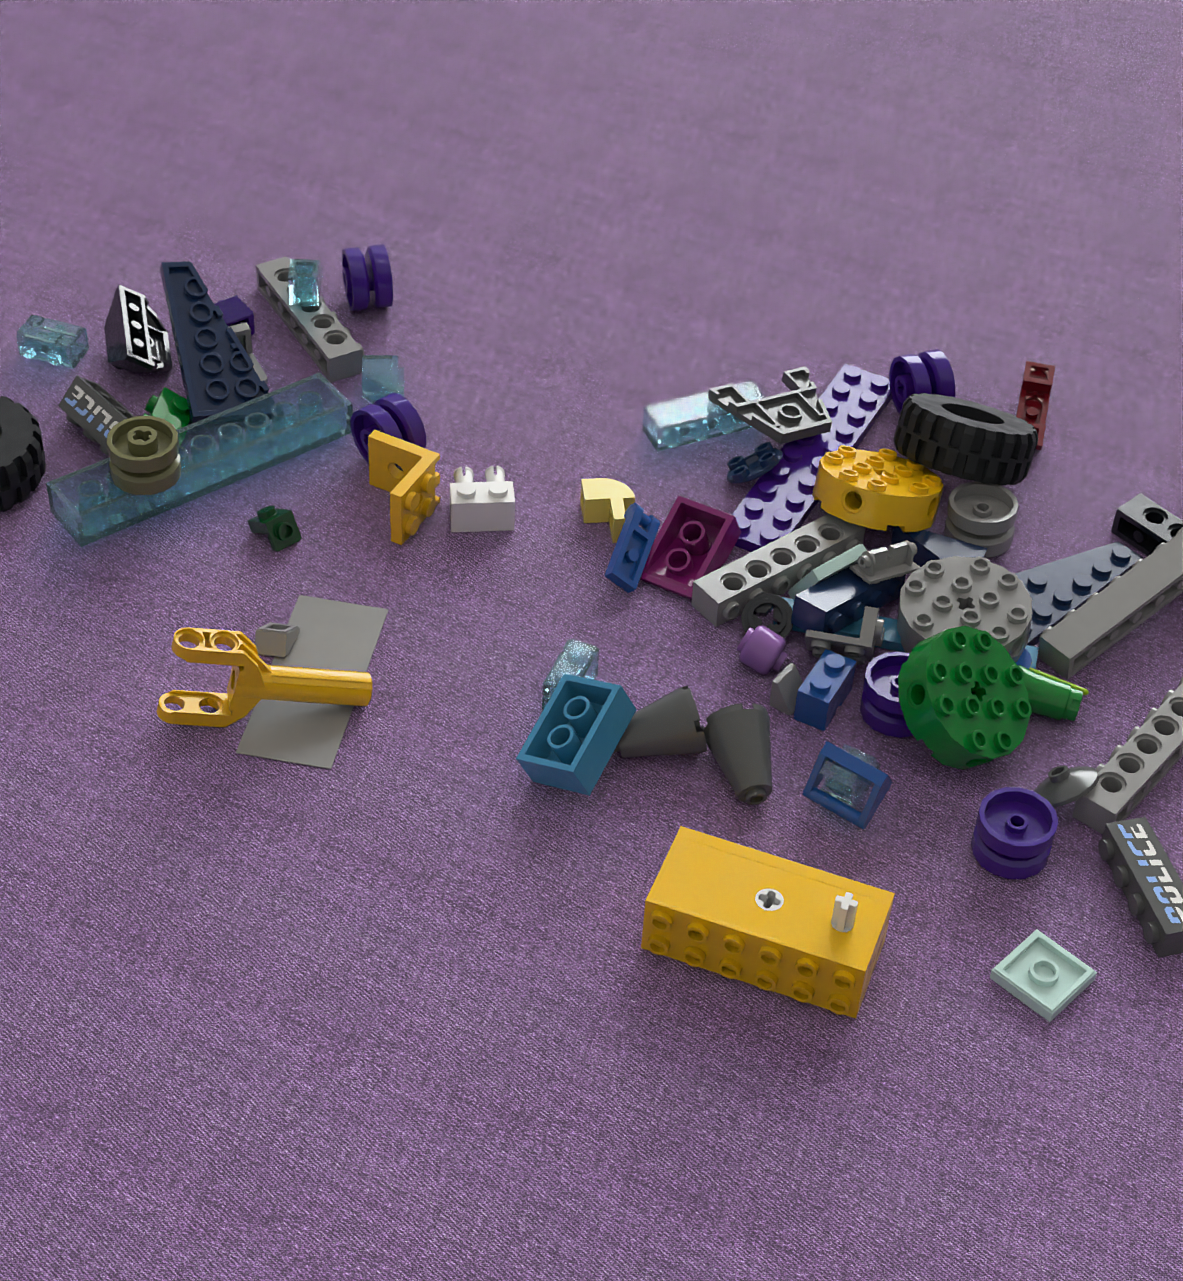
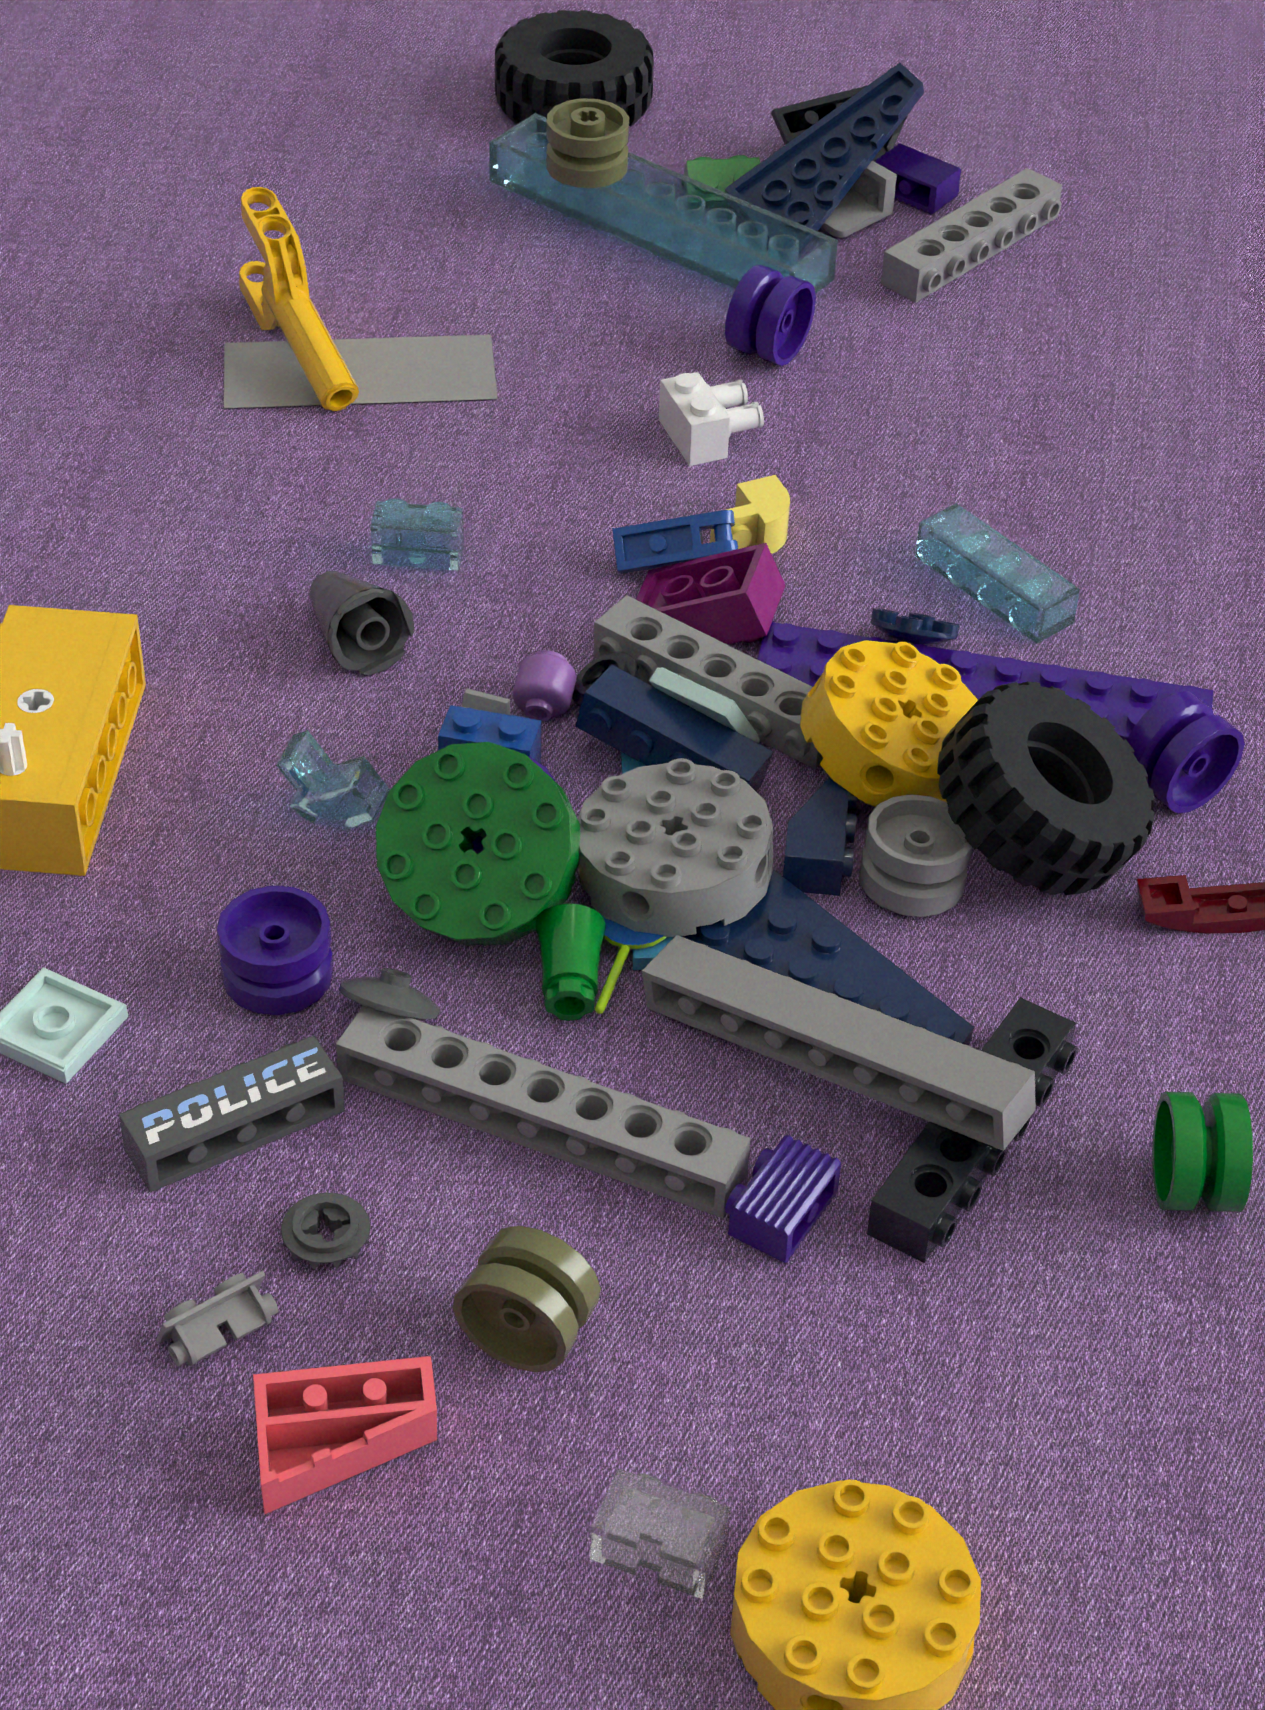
camera: 75 degrees right, 0 degrees up
clear light blue brick [16,314,89,369] -> none
dark grey brick [58,375,135,455] -> none
dark green bracket [247,505,302,551] -> none
light grey slope [255,622,300,657] -> none
clear light blue slope [288,259,323,307] -> none
dark purple wheel [342,244,393,311] -> none
clear light blue slope [362,355,404,404] -> none
yellow bracket [368,429,440,545] -> none
dark azure brick [516,673,637,796] -> none
dark grey cone [701,703,772,805] -> none
dark grey wing [708,366,832,444] -> none
blue tile [802,741,893,830] -> none
light grey bracket [805,606,885,665] -> none
light grey hinge [849,540,920,584] -> none

